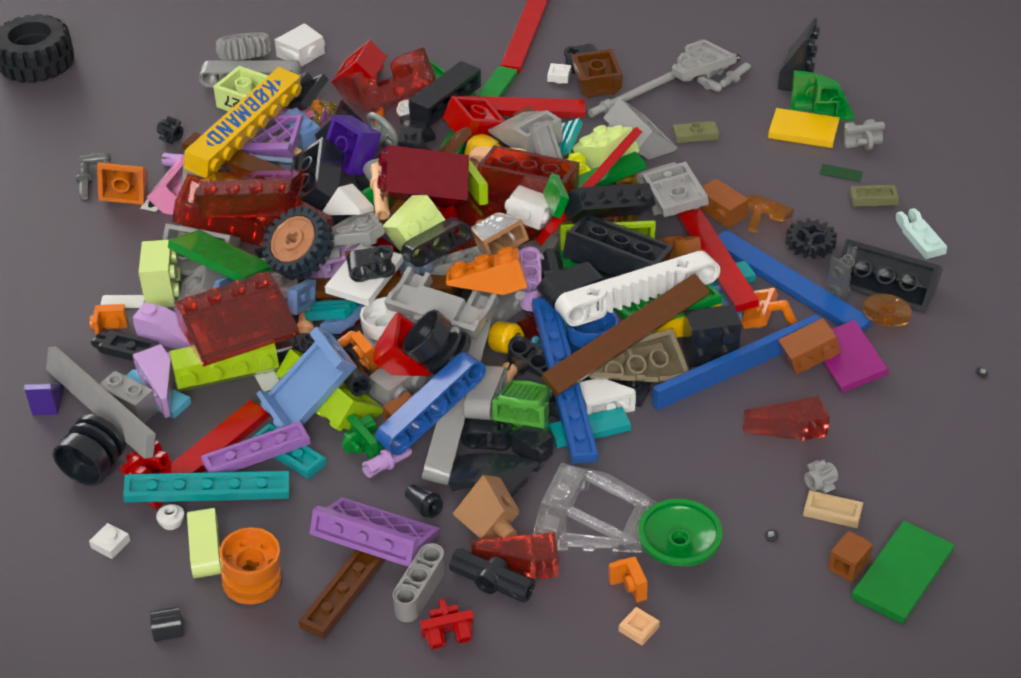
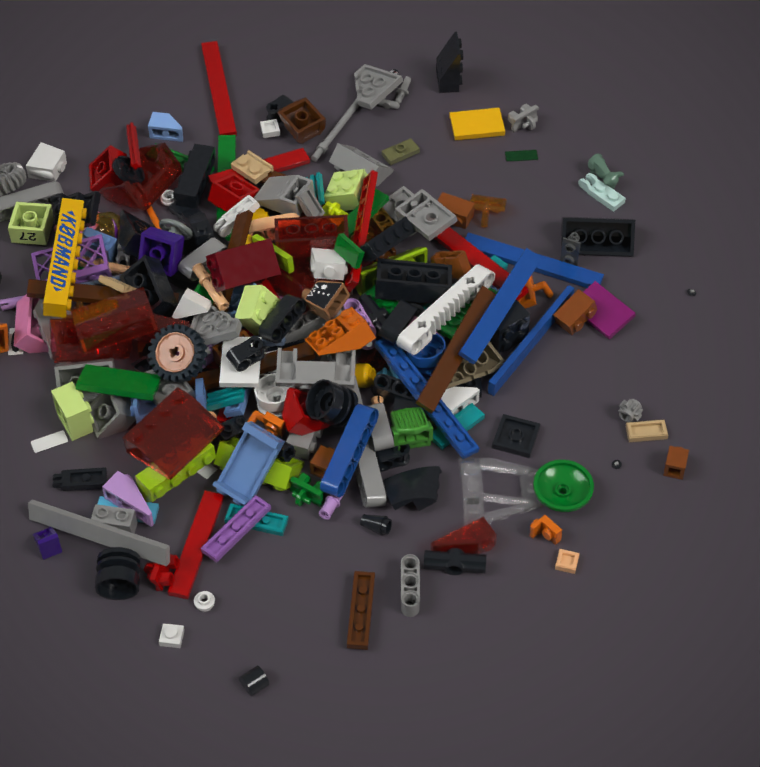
camera: 25 degrees left, 10 degrees up
orange bracket [89,304,129,336] -> none
teal plate [123,471,289,503] -> none
lavender slope [133,302,214,349] -> none
yellowish green beam [187,508,221,579] -> none
orange wheel [219,527,282,605] -> none
medium lavender fence [310,497,440,567] -> none
red hips [420,598,474,650] -> none
medium nougat torso [453,475,519,543] -> none
black brick [512,425,553,464] -> none
clear red slope [742,396,830,441] -> none
black gear [785,218,837,259] -> none
green slope [790,71,855,121] -> none
olive plate [849,185,899,207] -> none
green tile [851,521,955,625] -> none
clear orange dish [863,294,912,327] -> none
none -> tan tile [98,275,138,295]
none -> black tile [112,156,145,186]
none -> red axle [126,122,141,170]
none -> light blue slope [148,112,184,142]
none -> white hinge [213,195,261,237]
none -> tan plate [231,150,274,185]
none -> blue tile [458,248,542,365]
none -> black tile [492,414,540,458]
none -> sand green animal [588,153,624,189]

